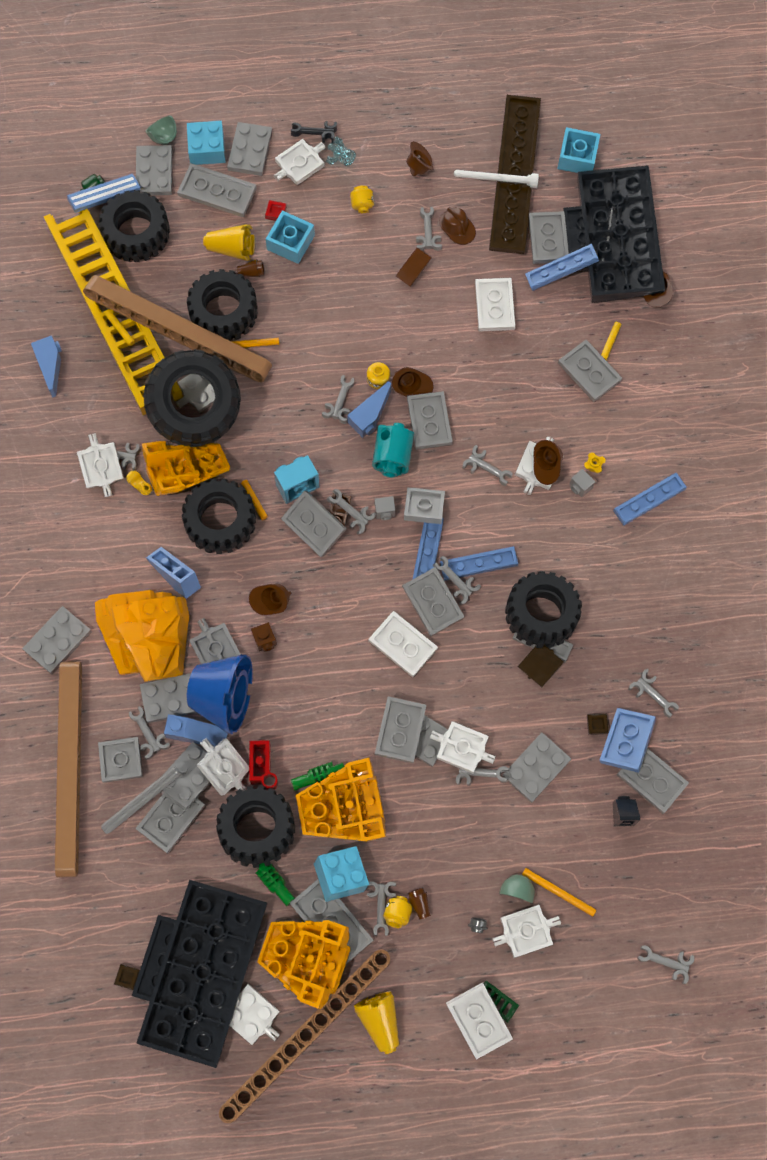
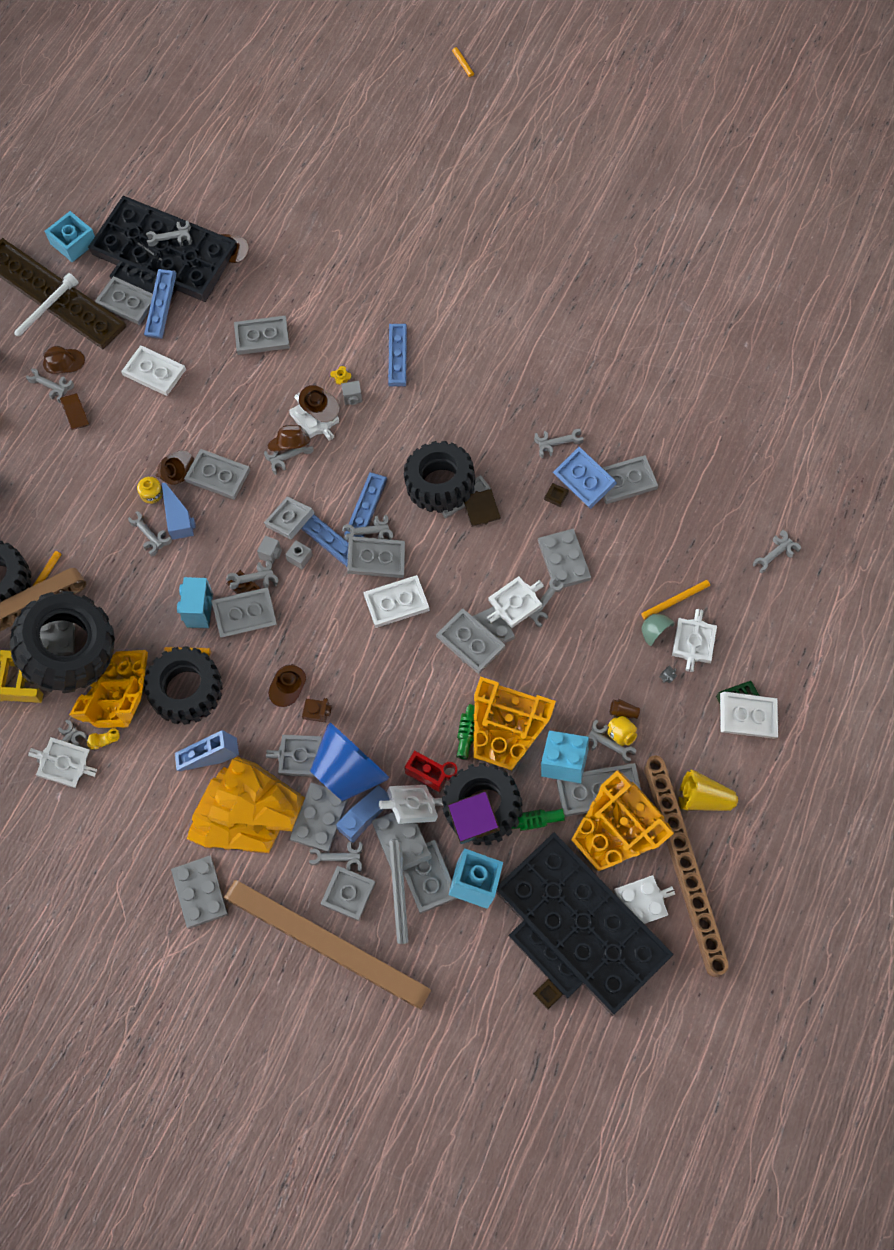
camera: 55 degrees left, 5 degrees down
teal cylinder [372,423,414,478] -> none
yellow piece [601,322,621,361] -> none
black slope [612,796,640,826] -> none
none -> light grey bar [146,220,192,246]
none -> reddish brown piece [267,425,310,452]
none -> light grey plate [285,541,313,570]
none -> dark purple tile [447,791,500,844]
none -> medium azure brick [448,848,503,909]

